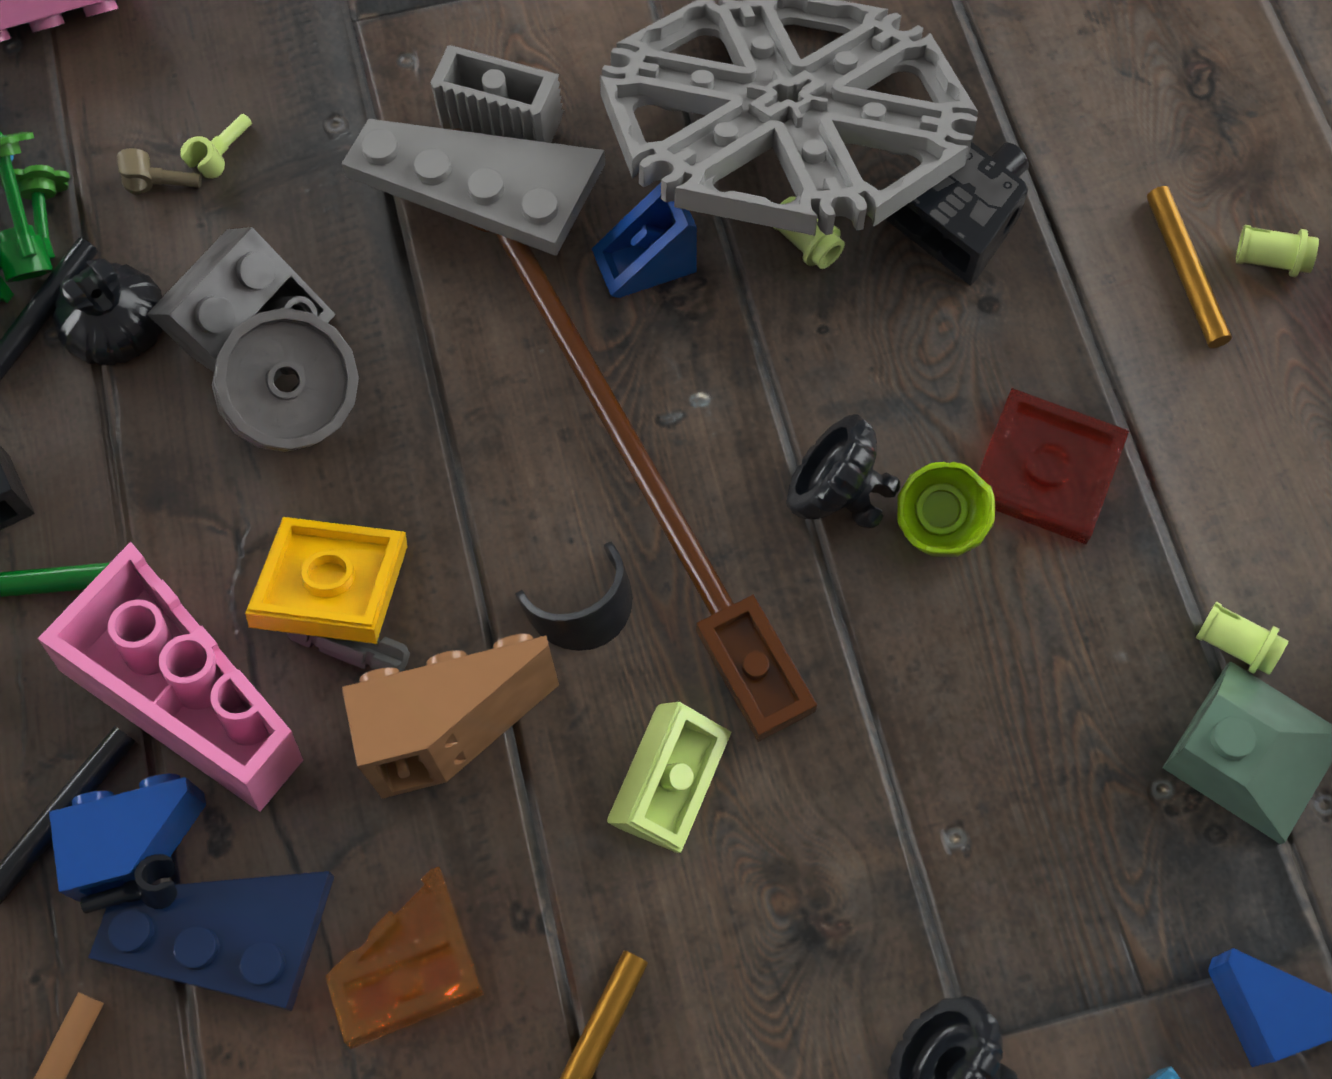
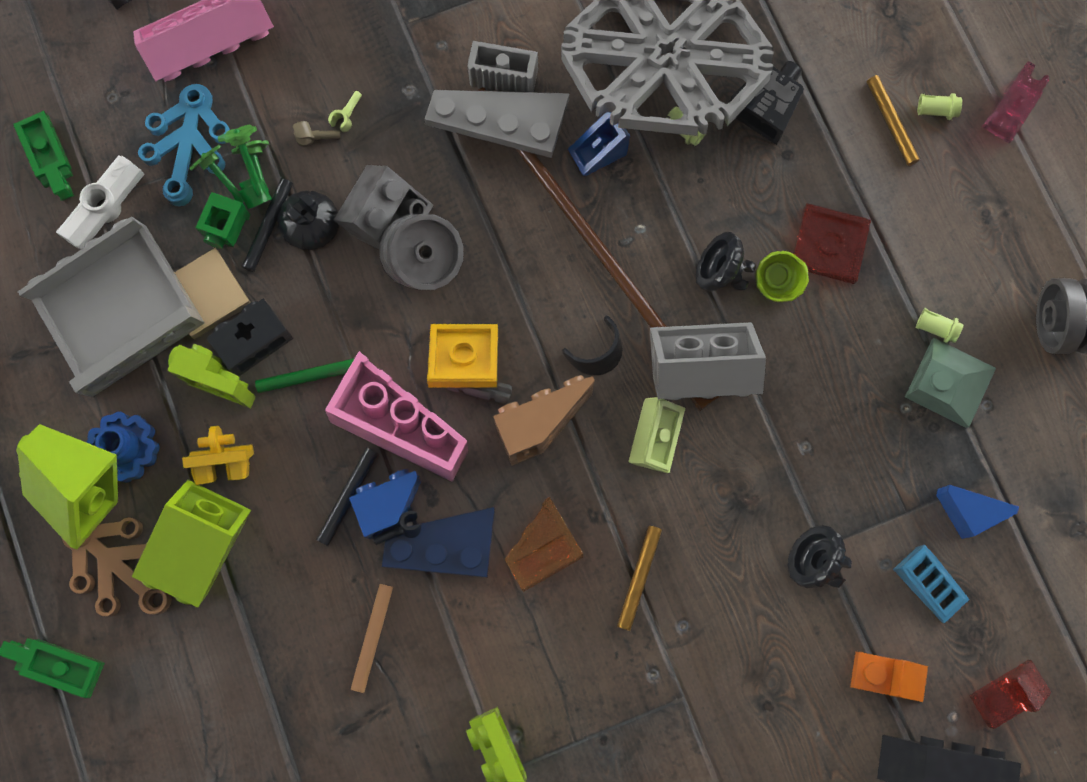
camera: 10 degrees left, 10 degrees up
none -> light grey slope [650,322,766,400]

